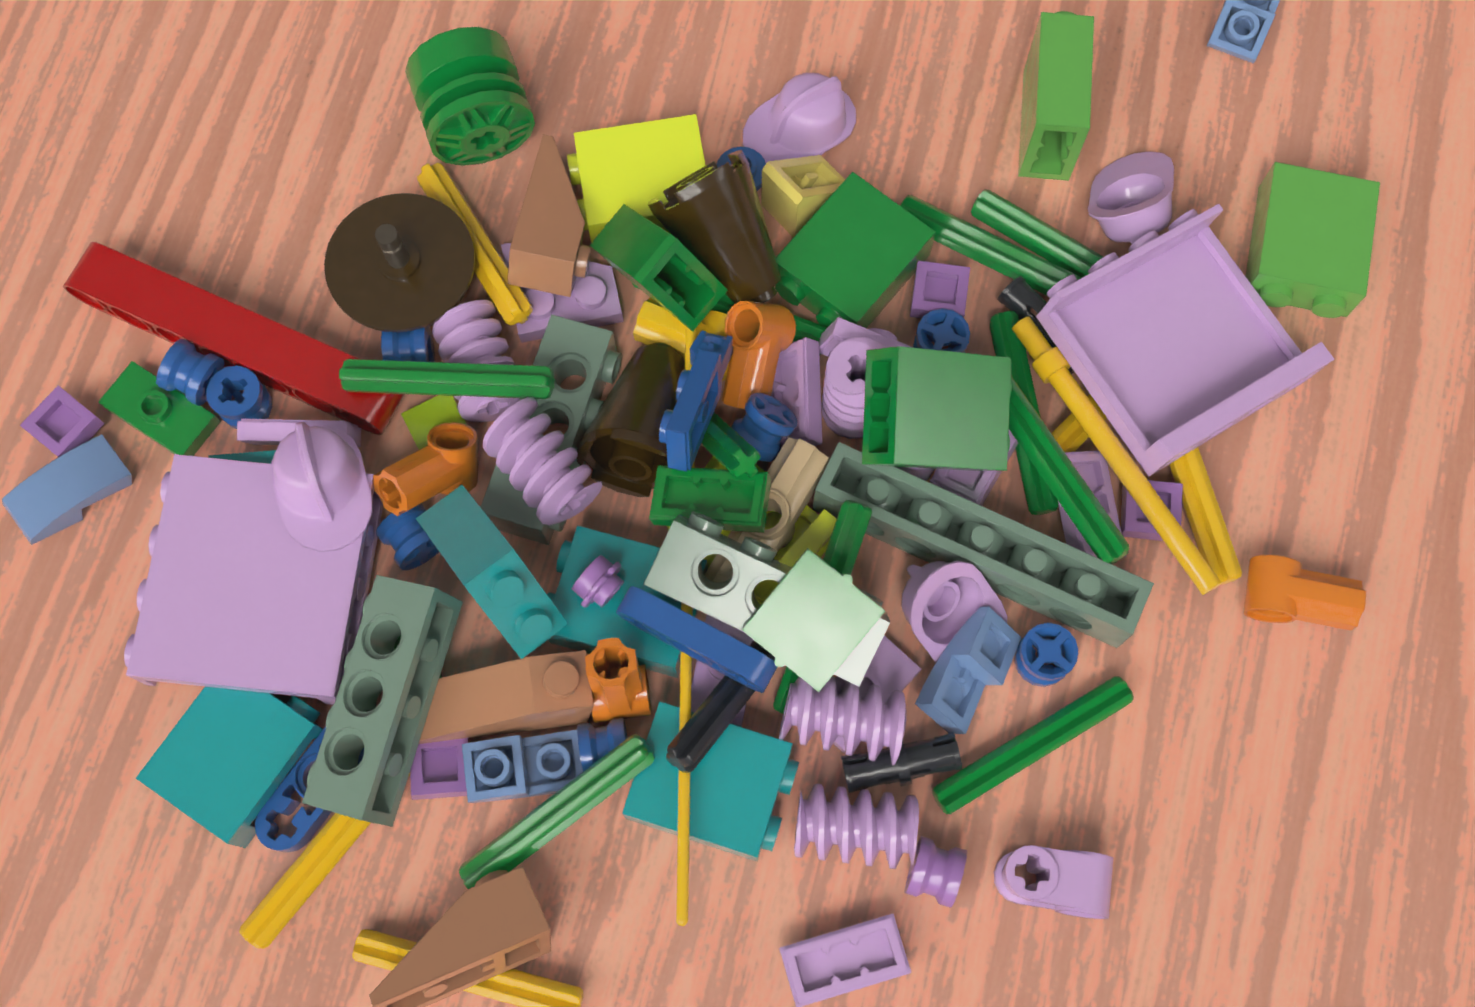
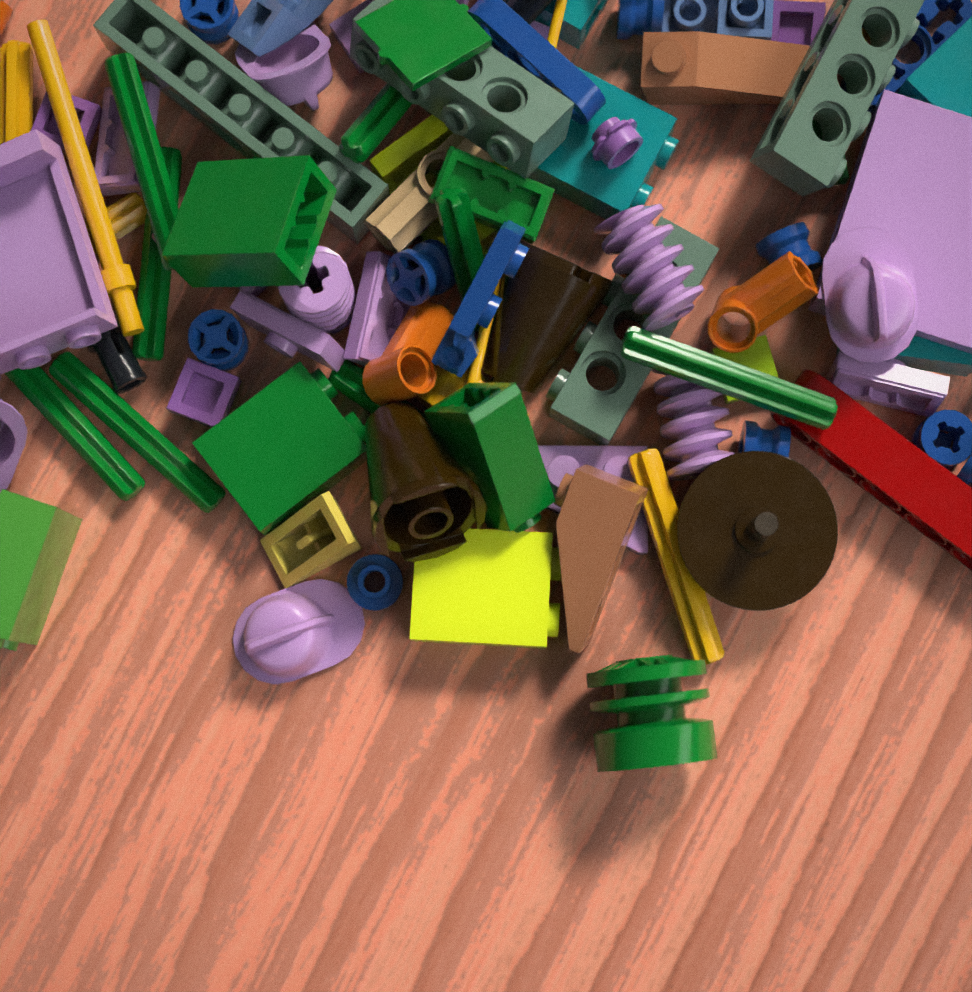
camera: 165 degrees left, 10 degrees up
teal brick [416,485,568,659] -> none
orange piece [585,638,651,723] -> none

